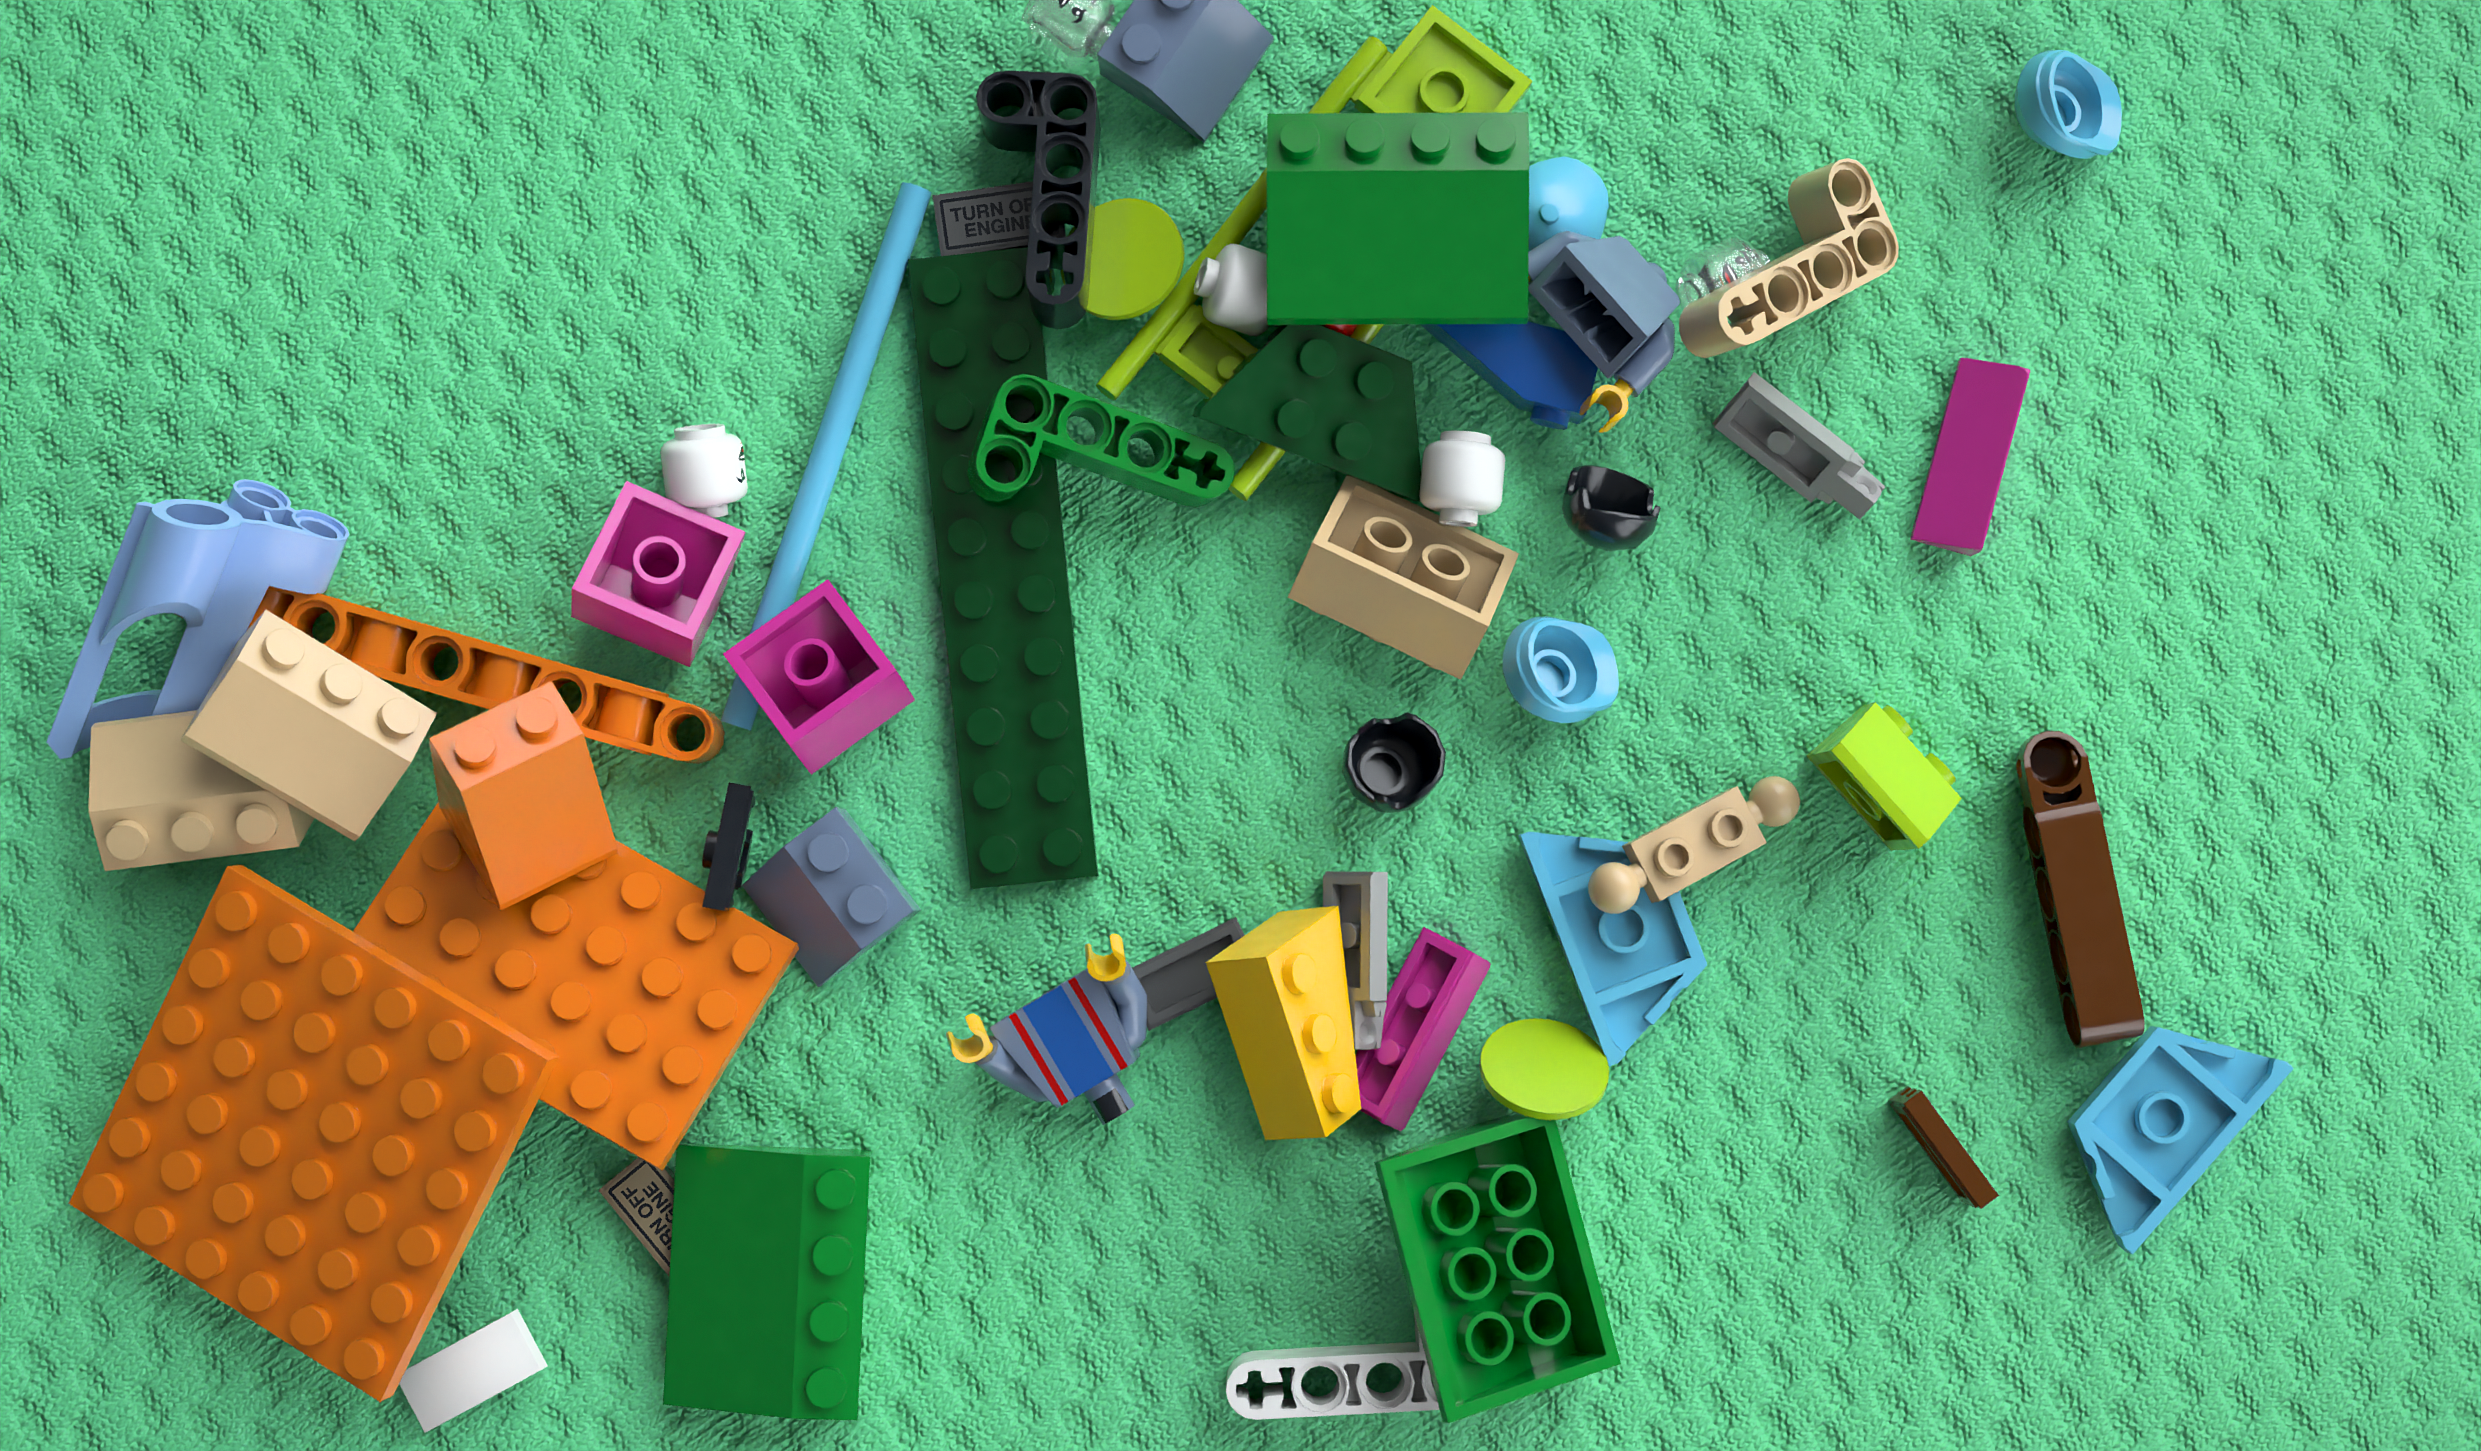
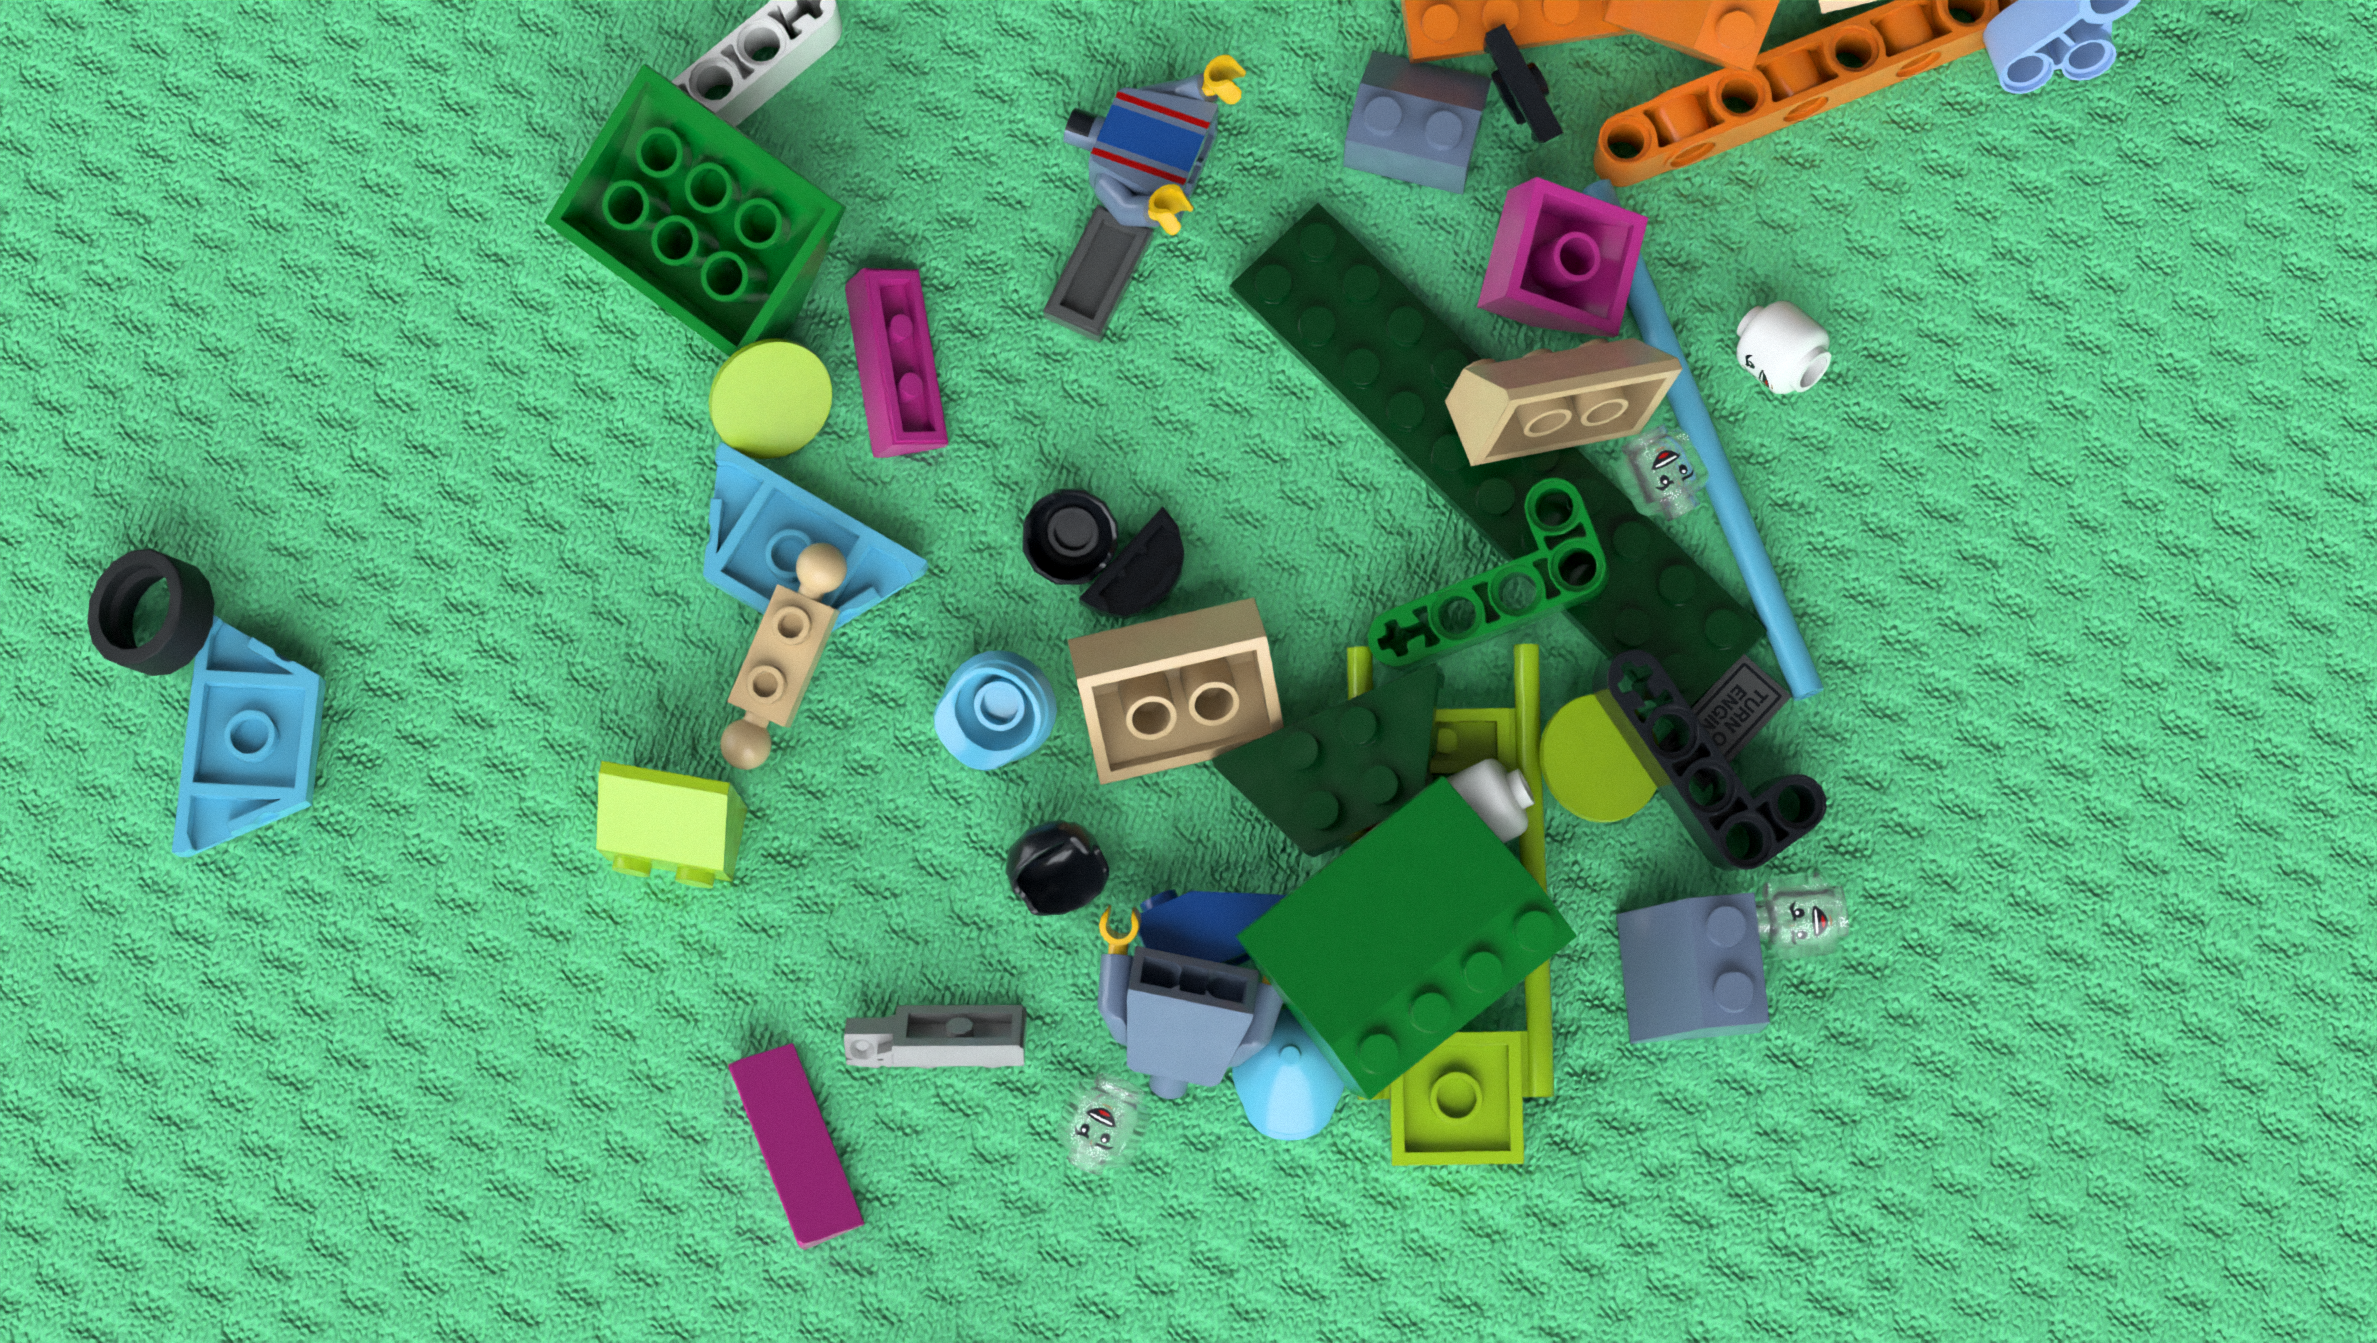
camera: 150 degrees right, 10 degrees down
dark pink slope [571,481,745,667] -> none
yellow wedge [1206,906,1361,1140] -> none
light grey hinge [1323,871,1388,1050] -> none
white head [1419,430,1505,527] -> none
tan beam [1679,158,1899,358] -> none
reddish brown tile [1890,1086,1999,1209] -> none
reddish brown piece [2016,731,2145,1048] -> none
none -> black tyre [87,549,215,676]
none -> black plate [1079,506,1184,619]
none -> tan slope [1445,338,1682,466]
none -> clear head [1615,423,1709,522]

